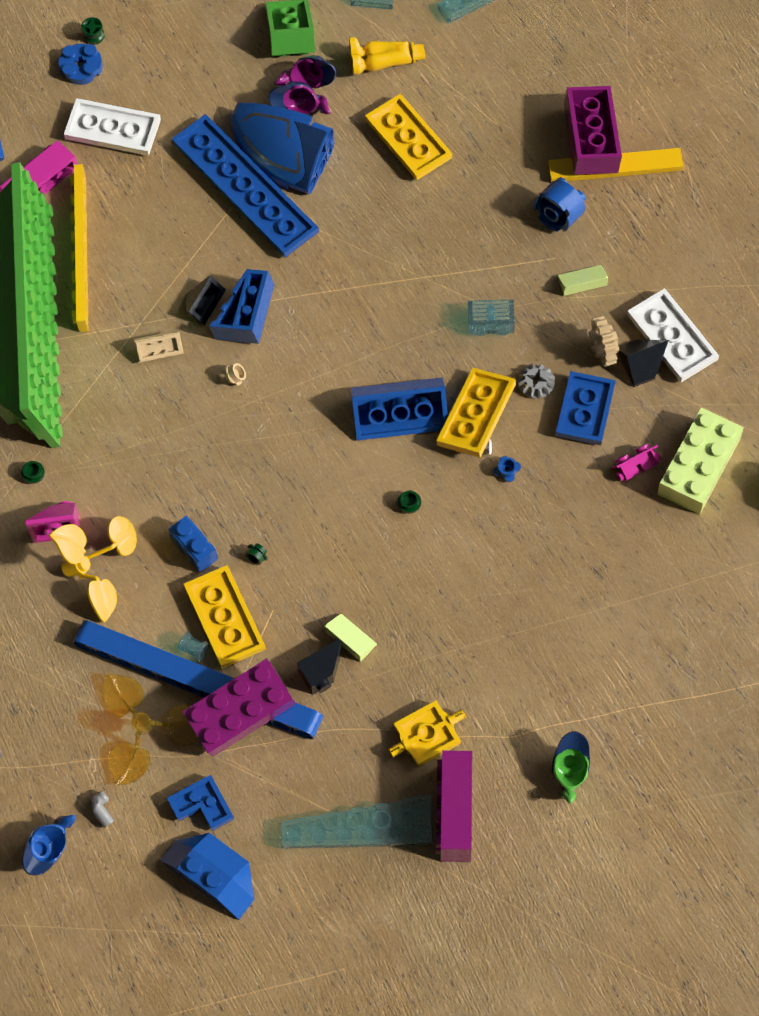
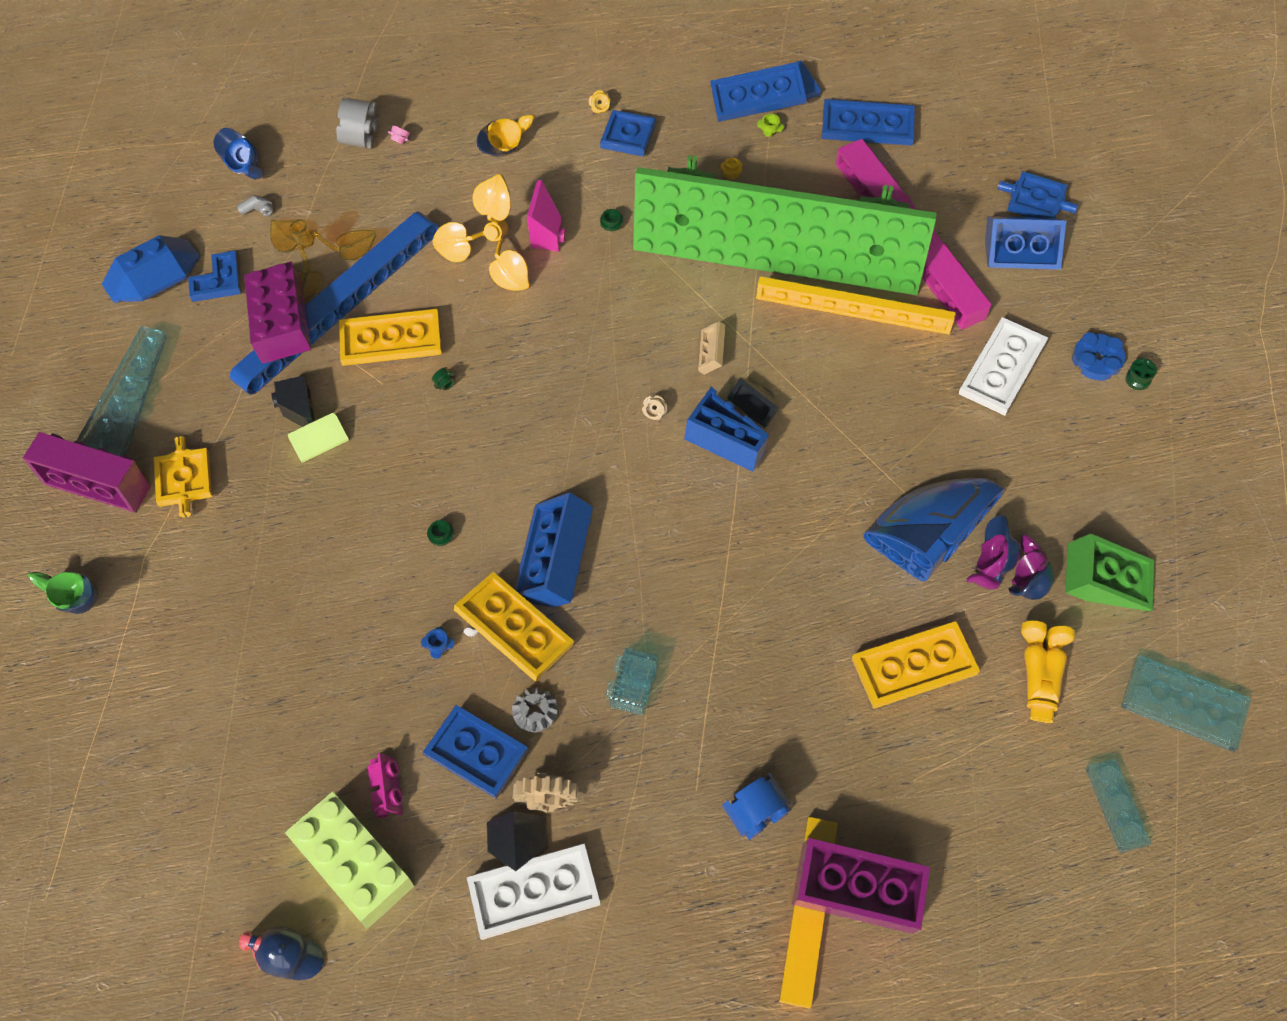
camera: 105 degrees right, 5 degrees down
blue brick [168,516,218,573] -> none
blue plate [172,114,319,258] -> none
clear light blue bush [177,632,209,662] -> none
yellowish green slope [558,265,608,296] -> none

